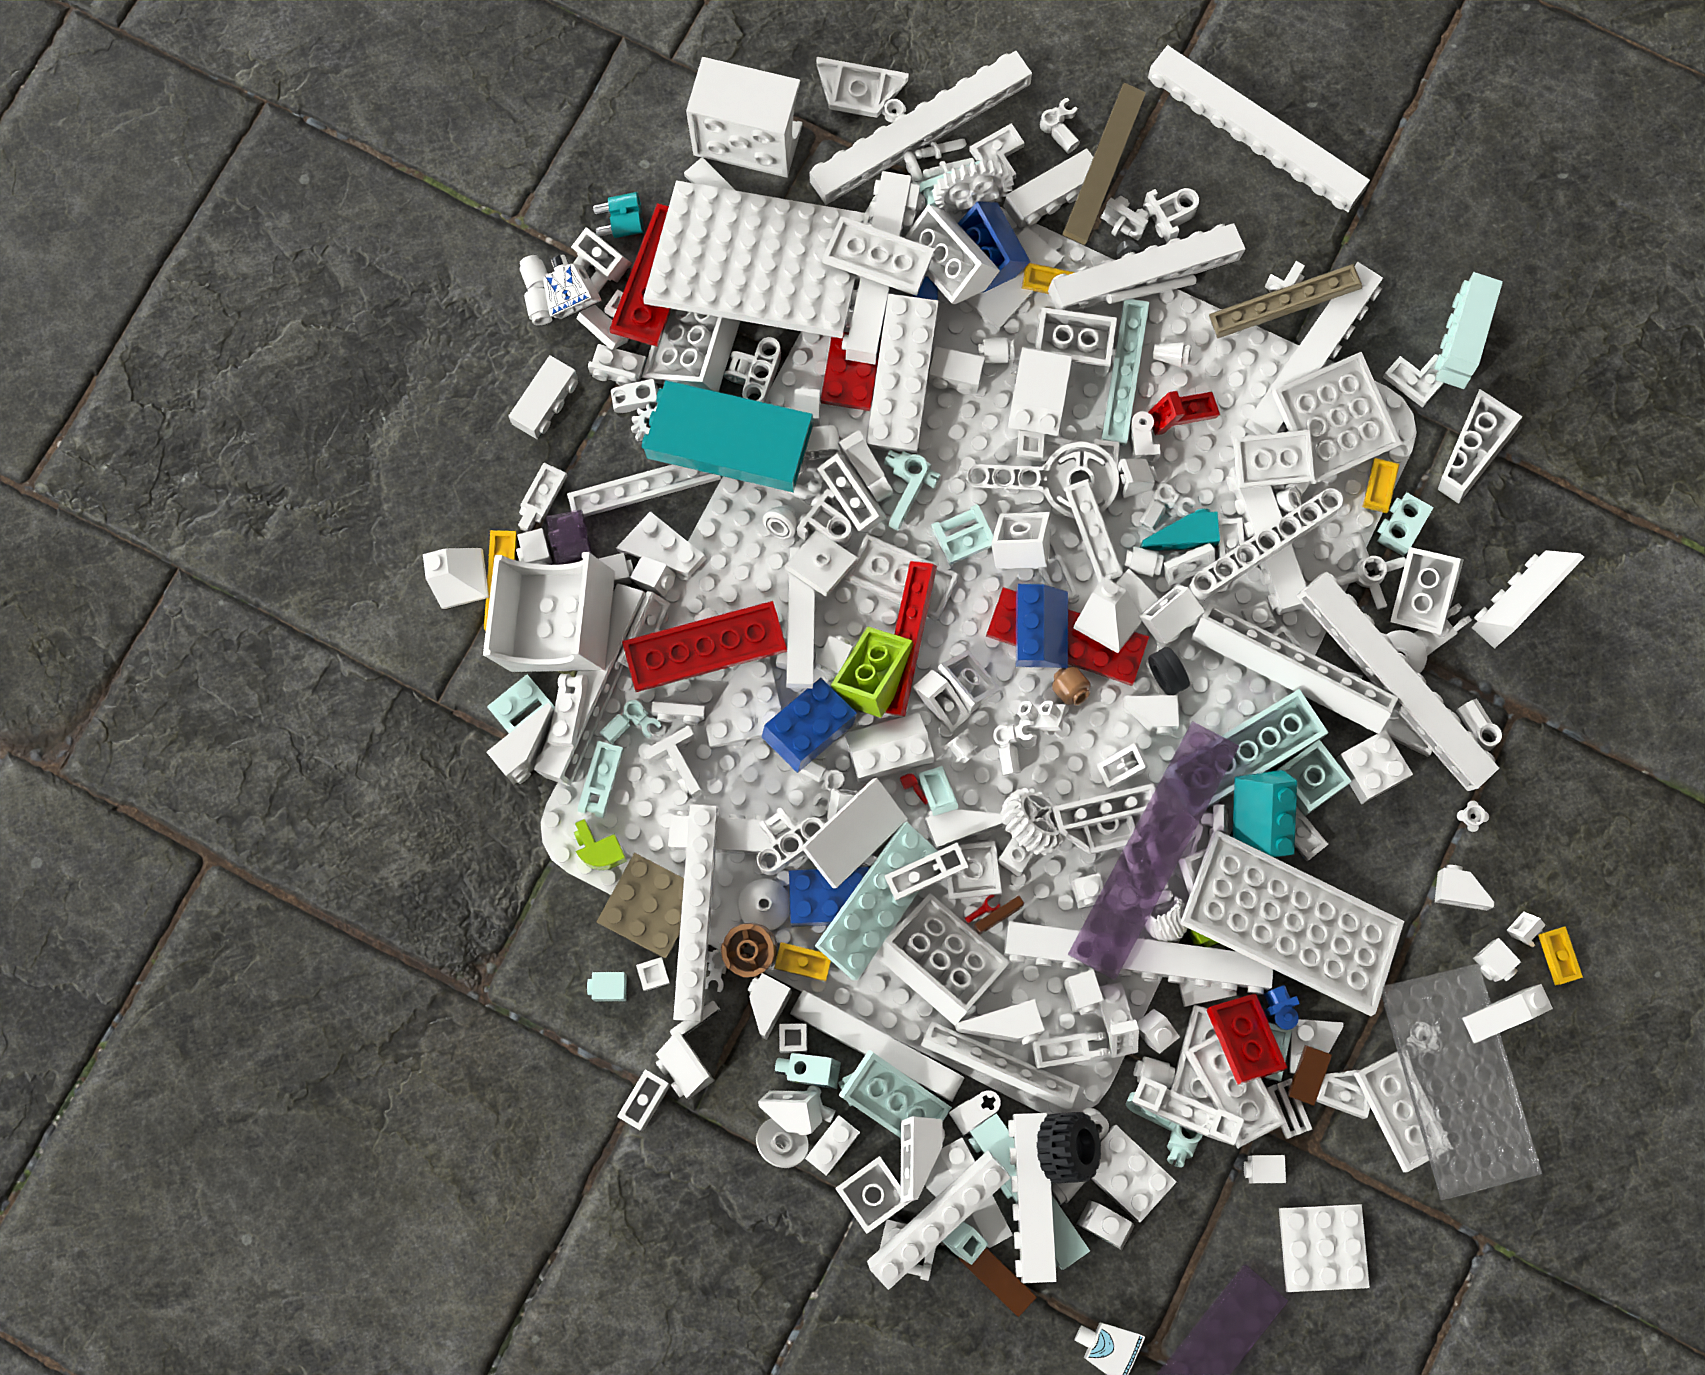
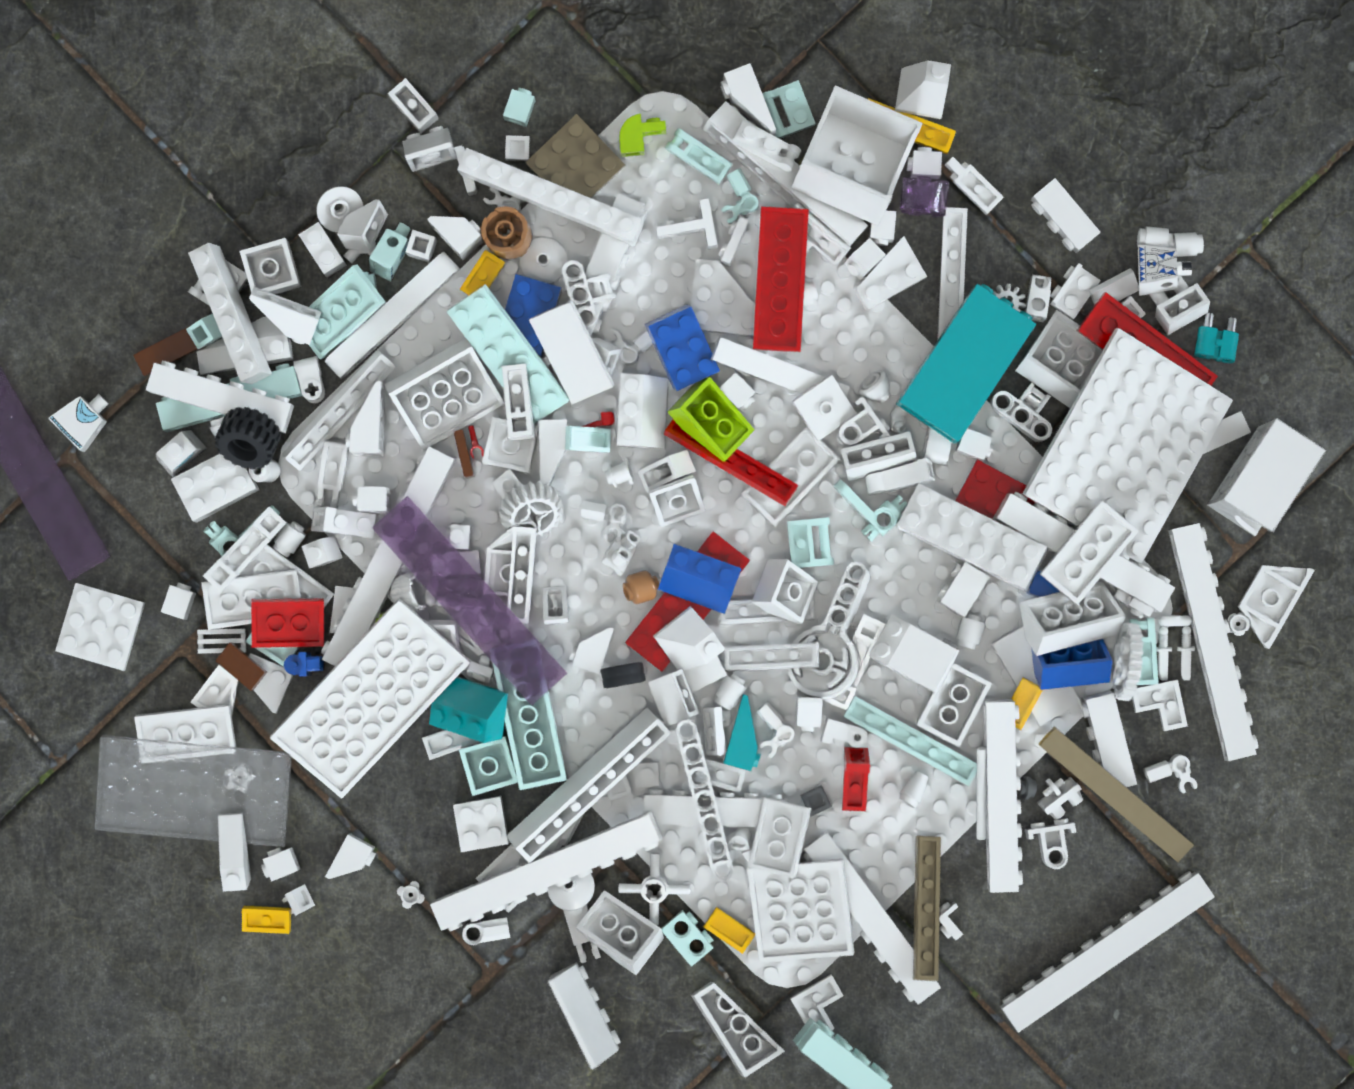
camera: 105 degrees right, 10 degrees up
none -> dark grey tile [800,785,832,817]

